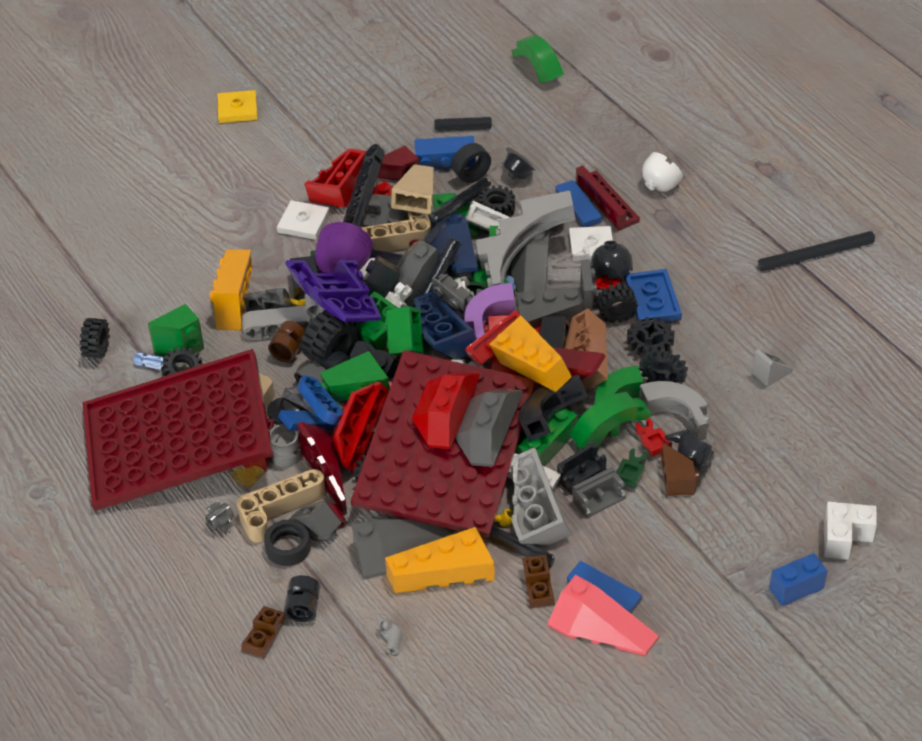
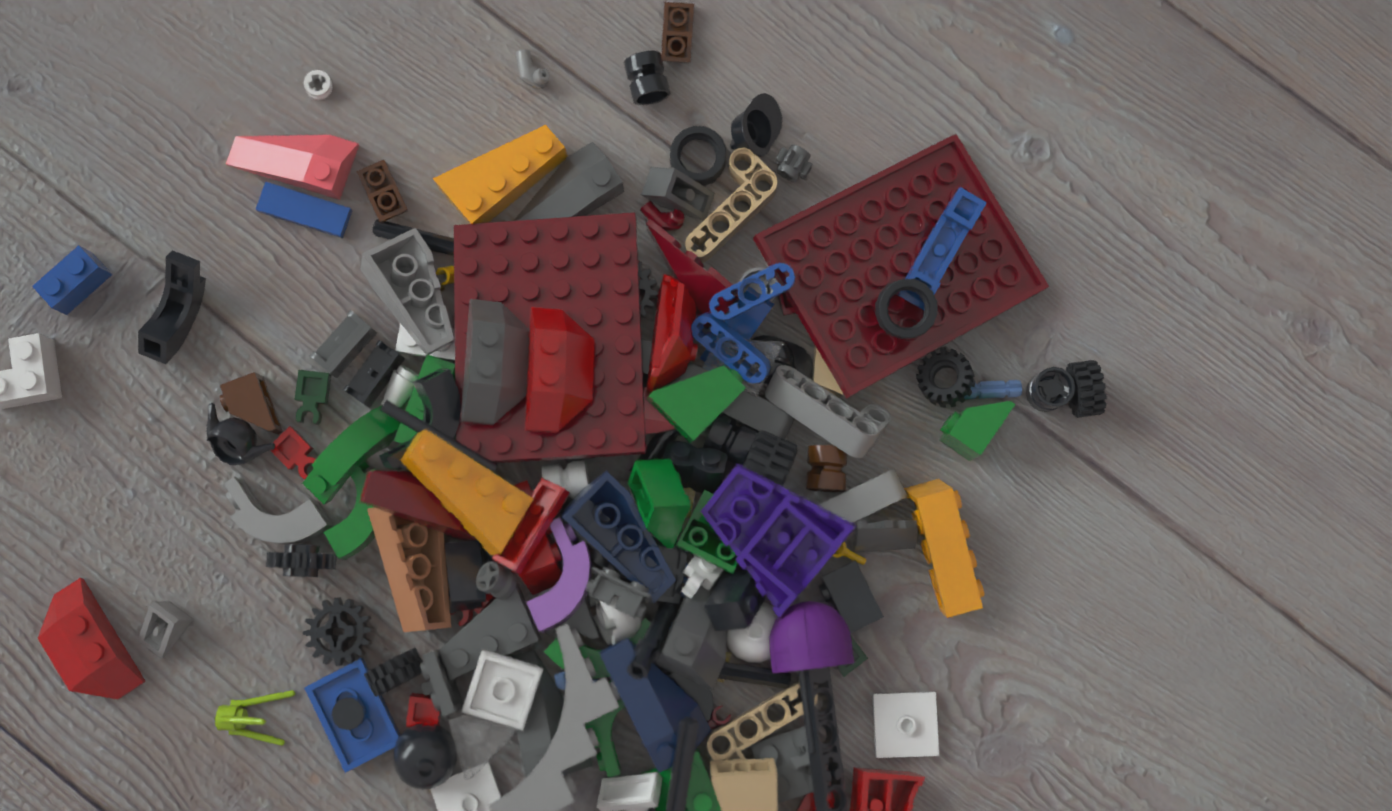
camera: 160 degrees right, 35 degrees up
none -> red wedge [38,578,146,699]
none -> black arch [138,250,206,364]
none -> lime plant [215,690,296,746]
none -> white bush [303,70,333,100]
none -> black tile [332,697,366,730]
none -> black bar [380,400,498,473]
none -> white cone [381,365,419,407]
none -> white plate [462,649,543,730]
none -> dark grey wheel [476,561,517,599]
none -> blue beam [710,263,795,321]
none -> black piece [730,93,782,157]
none -> light grey beam [765,365,891,458]
none -> black tyre [875,279,938,339]
none -> blue slope [897,187,987,311]
none -> black wheel [1026,367,1075,412]

